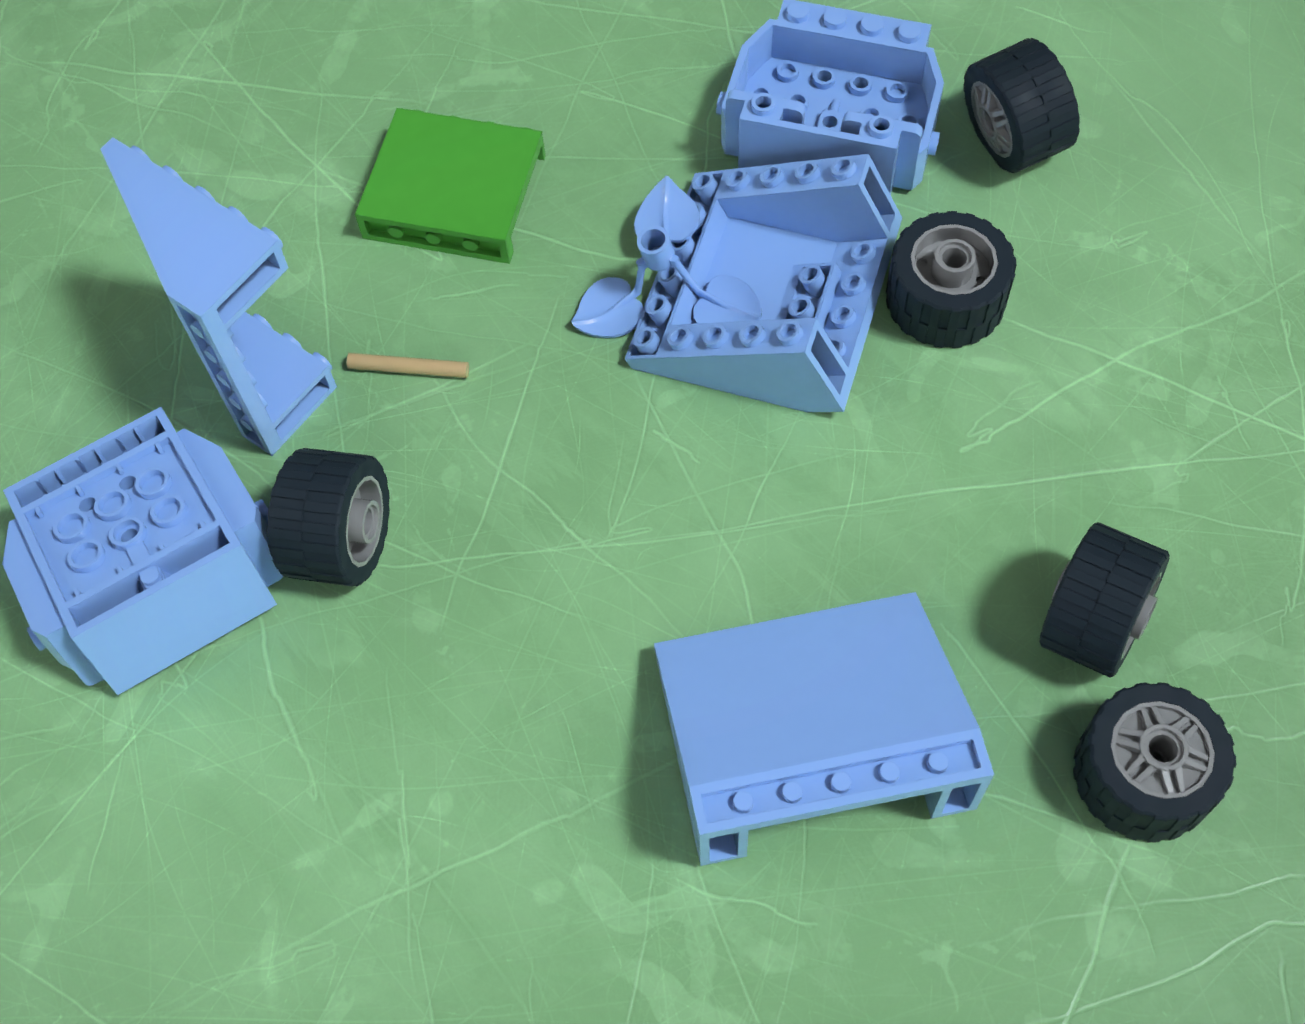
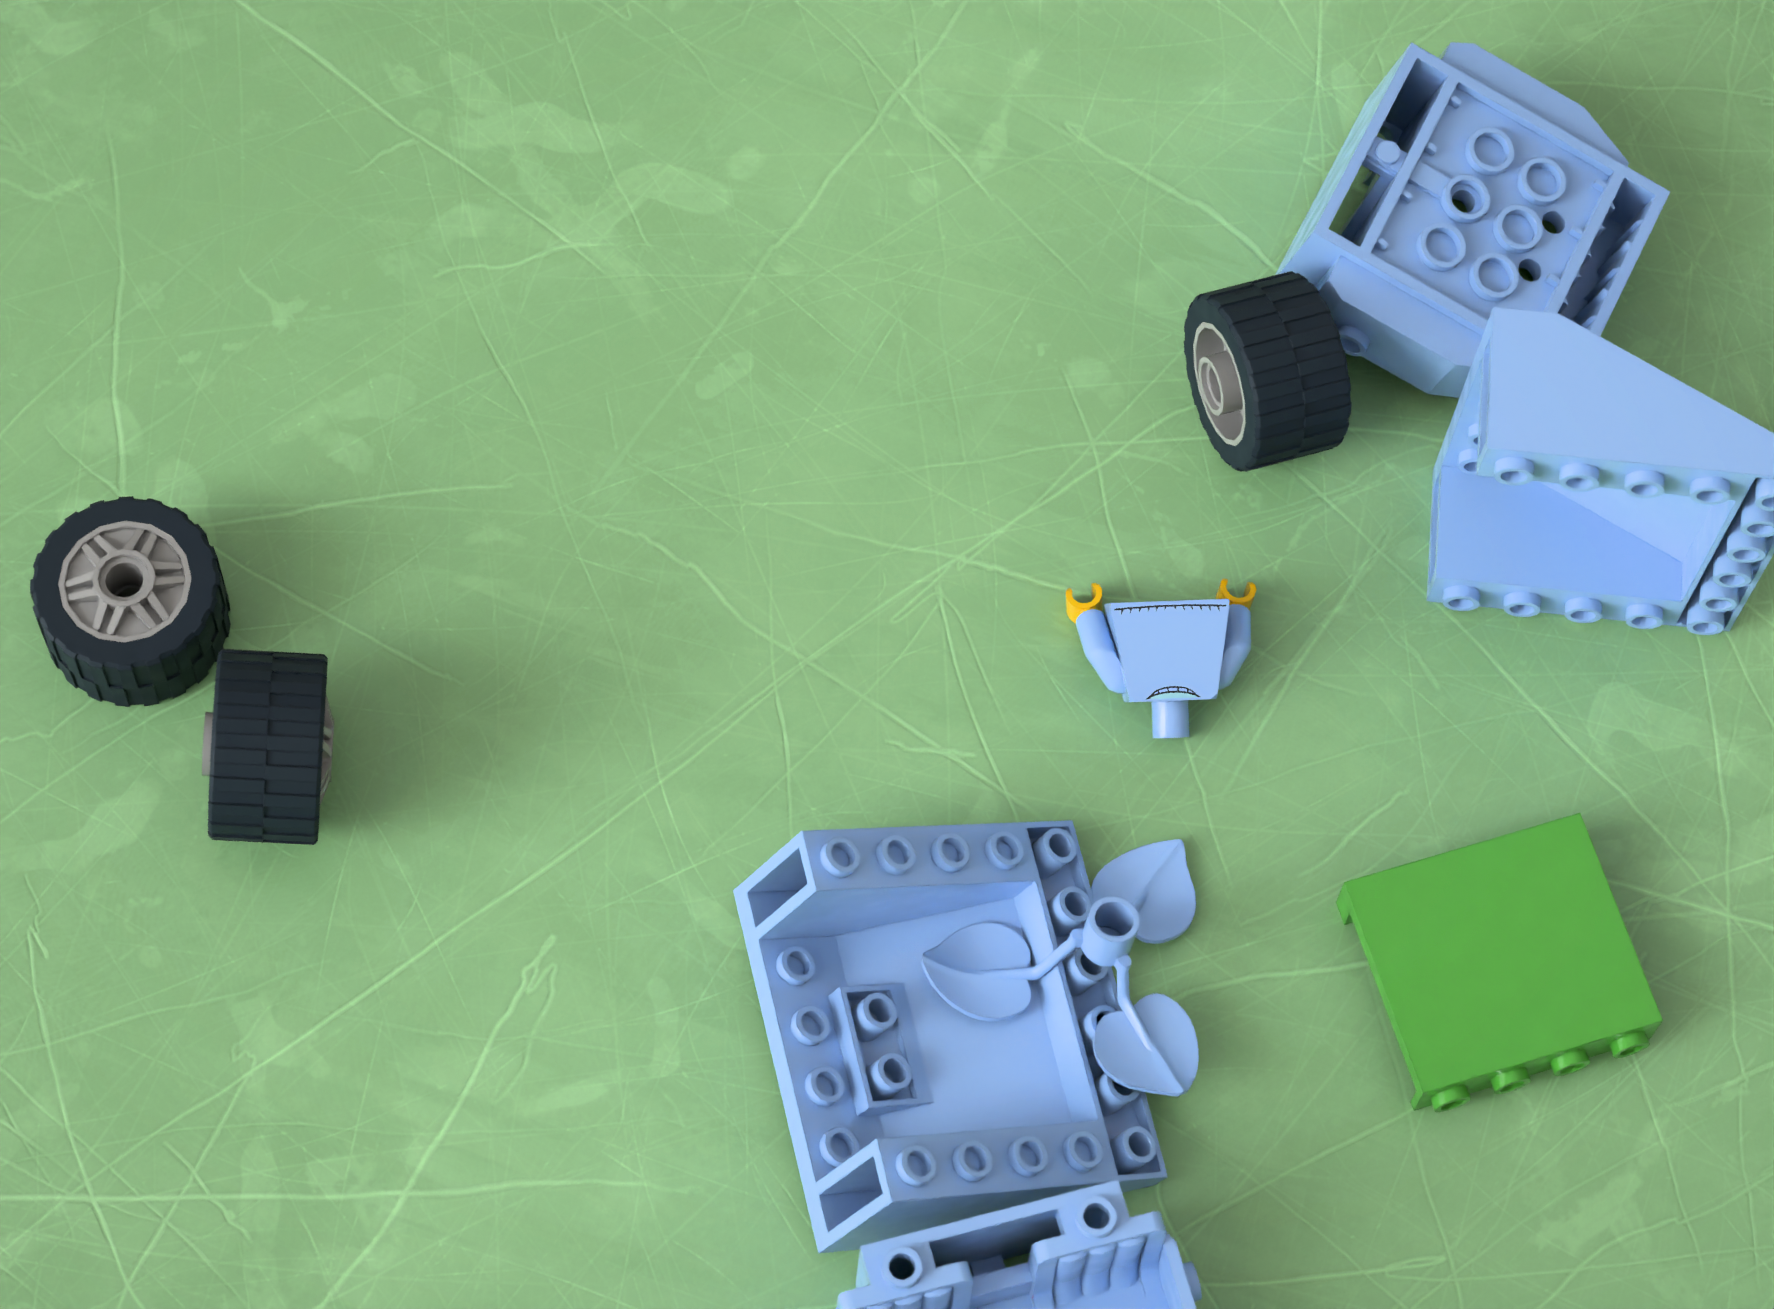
camera: 140 degrees right, 5 degrees up
tan bar [347,353,469,378] -> none
light blue slope [654,592,994,866] -> none
black wheel [886,211,1017,348] -> none
none -> light blue torso [1066,579,1256,738]

